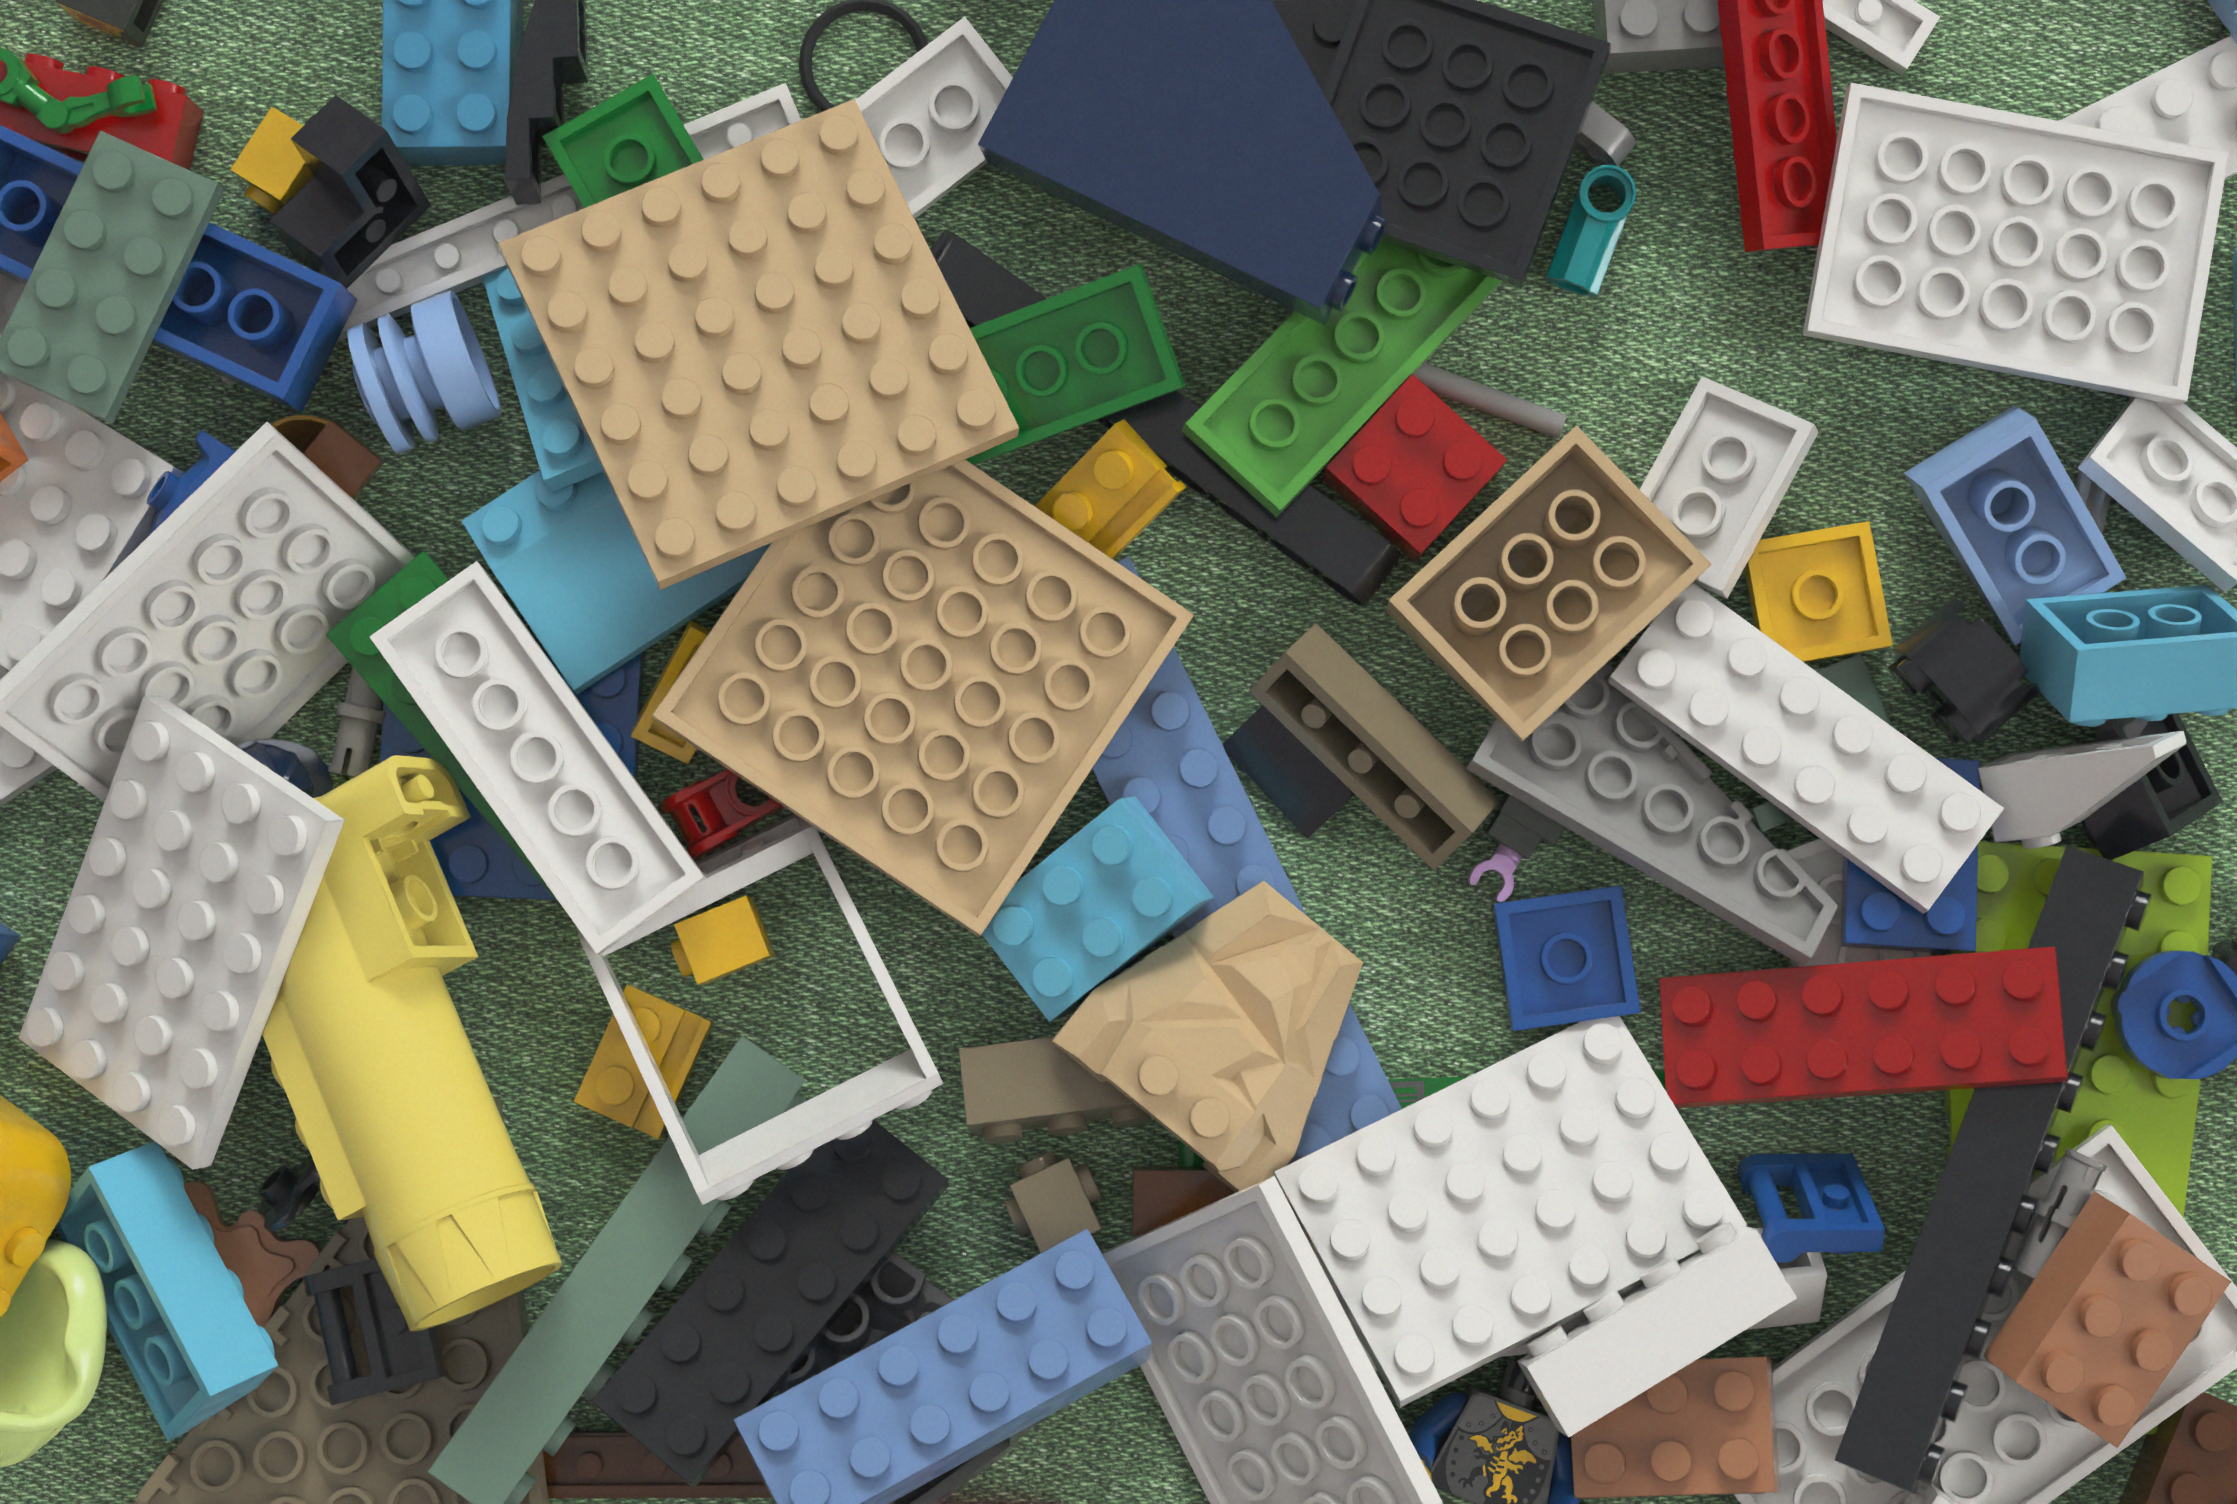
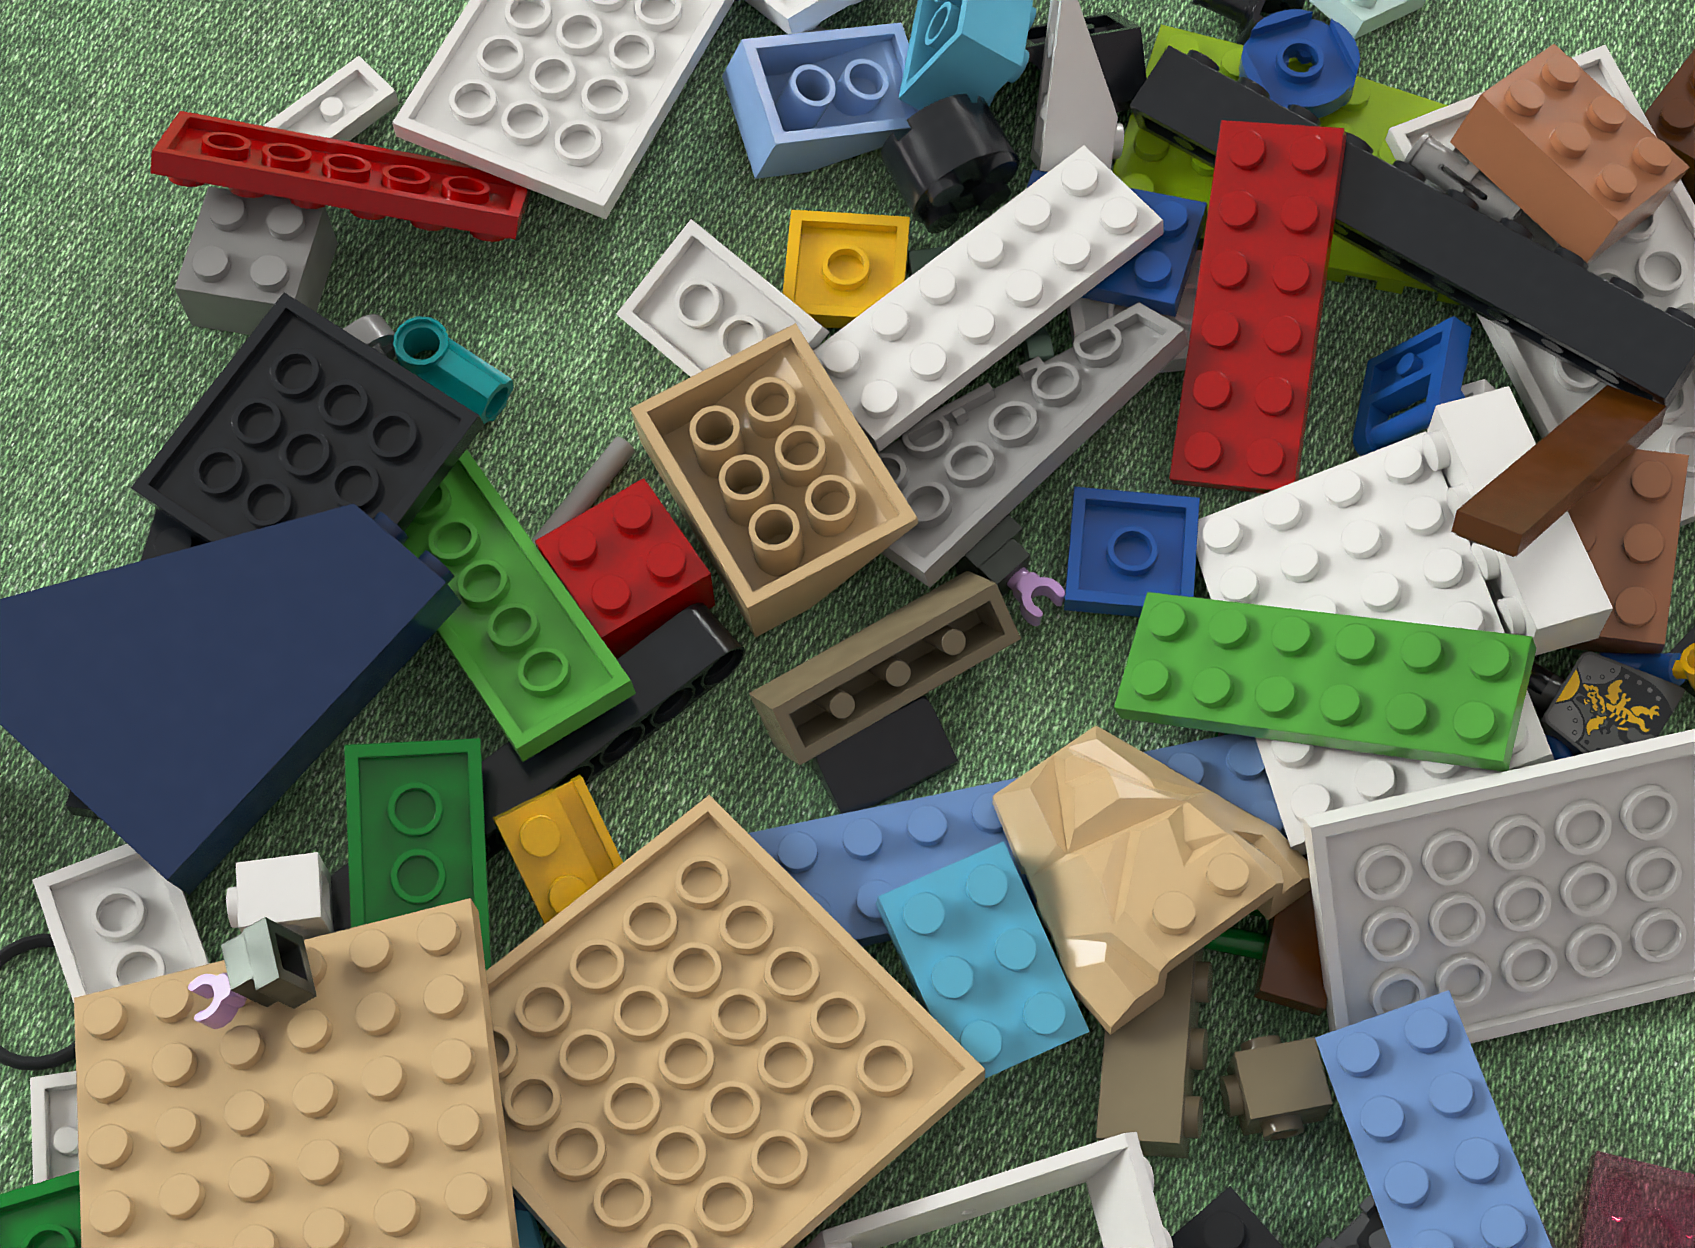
camera: 75 degrees left, 20 degrees down
none -> pearl dark grey piece [188,917,317,1029]
none -> white brick [226,852,334,940]
none -> bright green plate [1114,592,1536,772]
none -> reddish brown tile [1451,385,1667,557]

